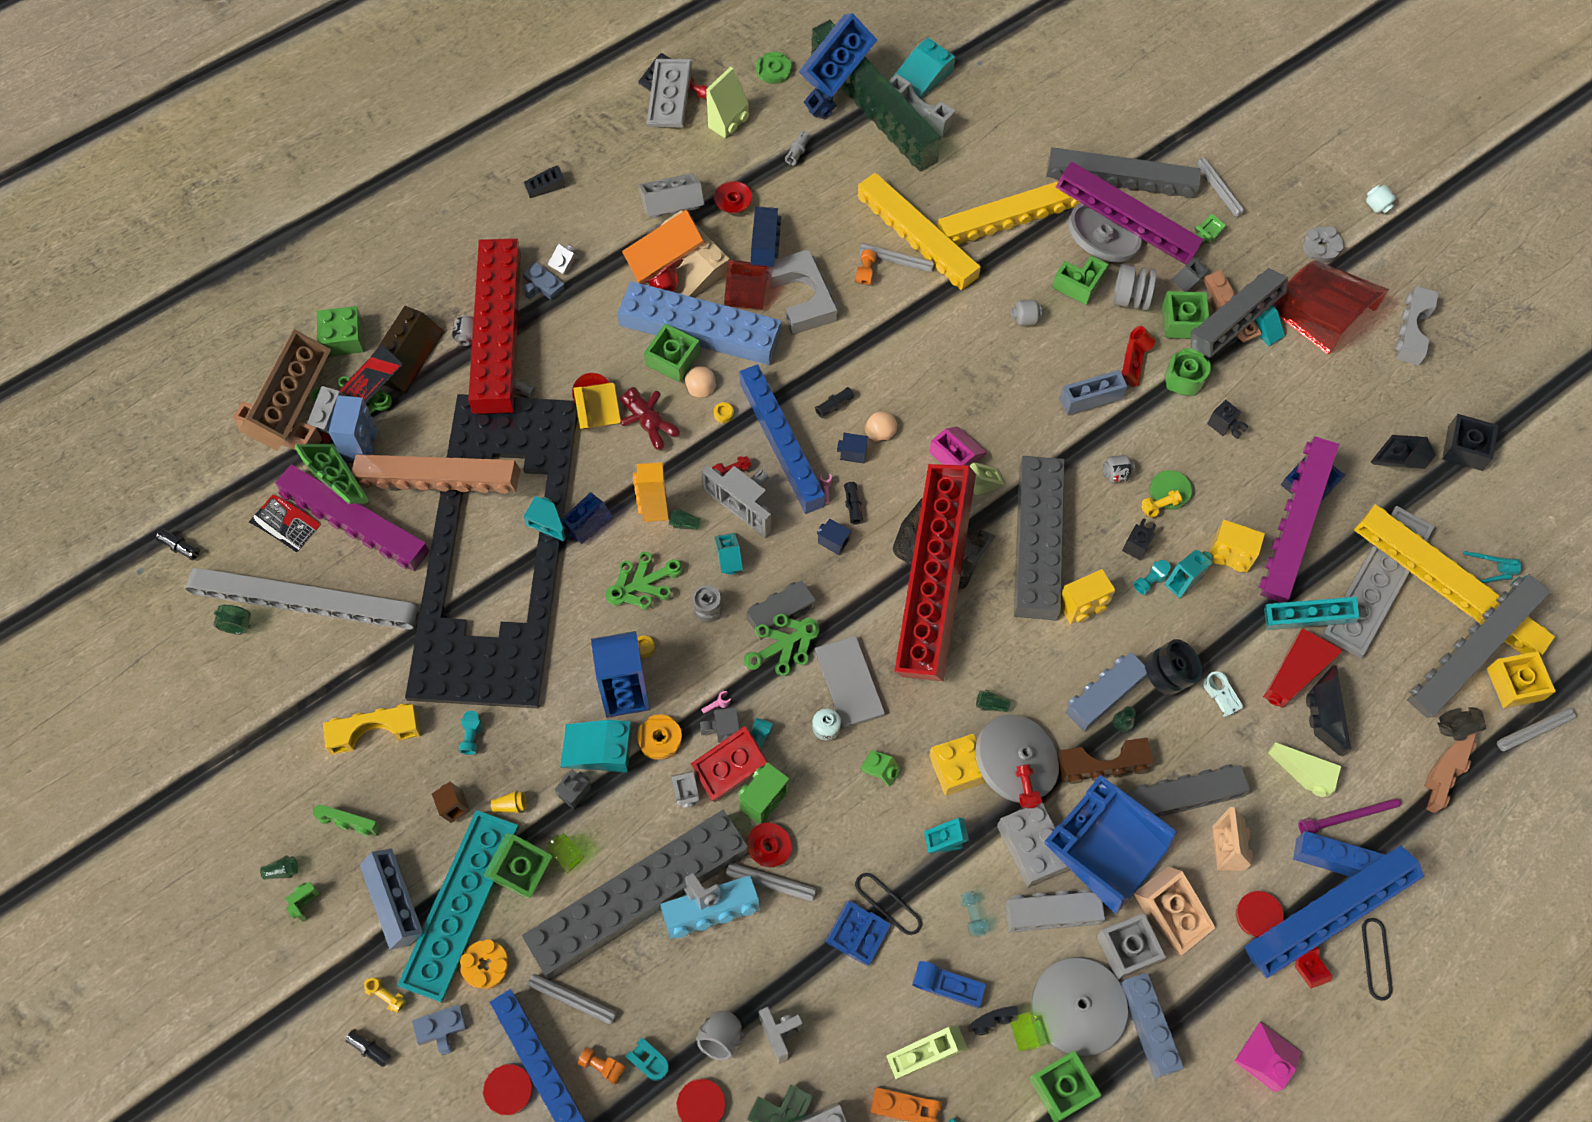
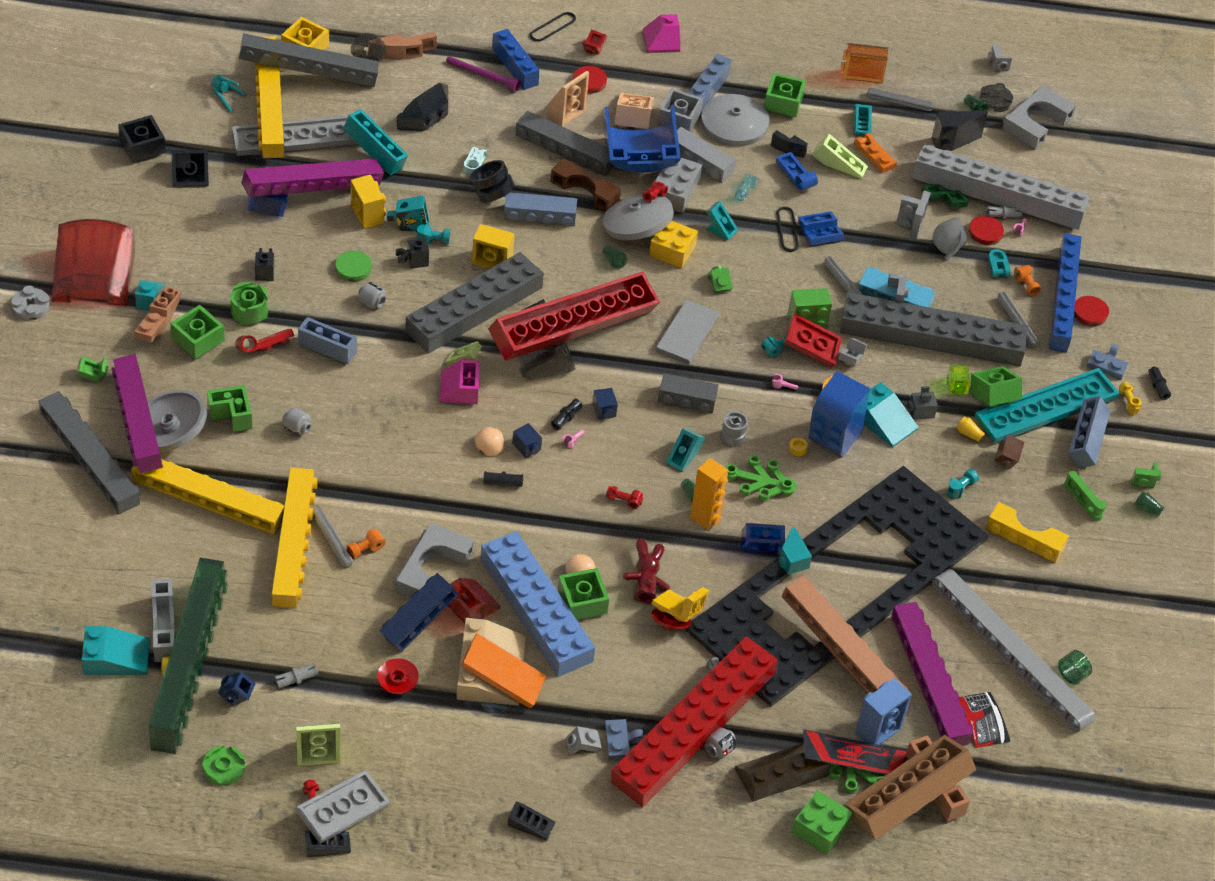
camera: 140 degrees left, 15 degrees down
black pin [156,528,200,561] -> none
bright green wedge [295,444,369,504] -> none
light grey brick [307,386,346,434] -> none
light orange plate [460,939,509,989] -> none
light grey brick [638,173,704,218] -> none
red piece [644,259,683,292] -> none
dark grey brick [700,707,739,743] -> none
light grey brick [701,465,771,538] -> none
yellow tile [714,402,734,423] -> none
blue brick [739,364,825,514] -> none
bright green plant [743,614,819,676] -> none
red dish [747,823,792,868] -> none
blue slope [798,13,877,97] -> none
light aqua head [812,708,841,741] -> none
clear neon green brick [1010,1012,1051,1052] -> none
clear green cone [1113,706,1136,732] -> none
light grey wheel [1114,264,1156,310] -> none
yellow bar [1141,490,1182,518] -> none
dark grey brick [1172,257,1208,292] -> none
dark grey brick [1190,268,1288,357] -> none
light grey axle [1196,157,1244,217] -> none
blue brick [1244,846,1424,979] -> none
red slope [1263,628,1342,708] -> none
yellowish green slope [1268,742,1341,797] -> none
light grey arch [1394,286,1439,365] -> none
light grey axle [1497,708,1576,751] -> none

